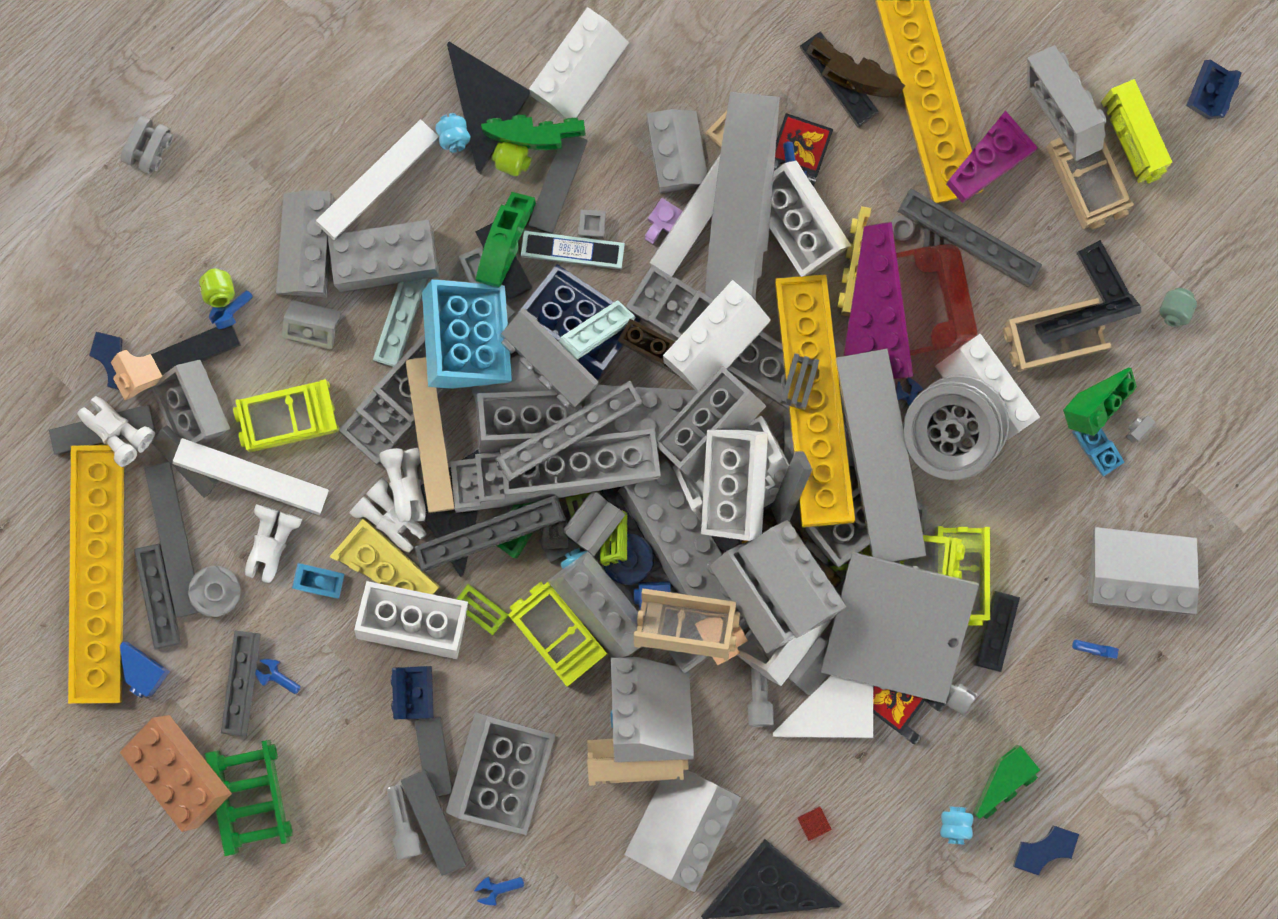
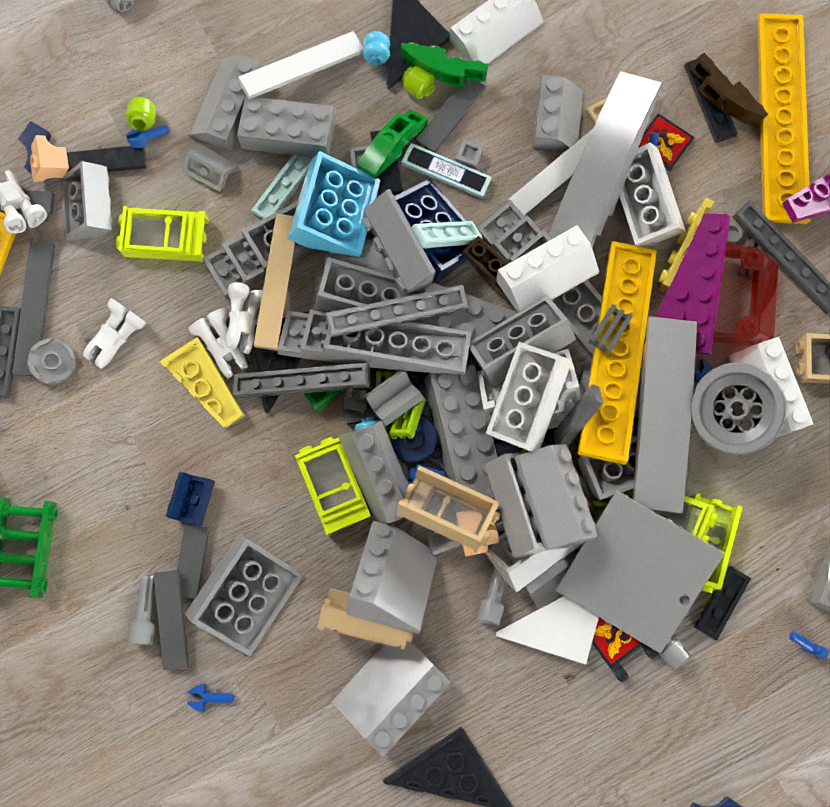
camera: 15 degrees right, 5 degrees down
dark grey tile [152,425,219,498] -> none
white tile [172,438,329,515] -> none
dark grey tile [221,630,261,737] -> none
blue bar [255,659,300,694] -> none
dark azure slope [292,563,345,599] -> none
white slope [354,581,468,659] -> none
lime tile [456,584,508,636] -> none
lavender plate [645,198,683,244] -> none
clear red tile [797,806,832,841] -> none
medium azure piece [940,807,974,845] -> none
green slope [973,745,1040,819] -> none

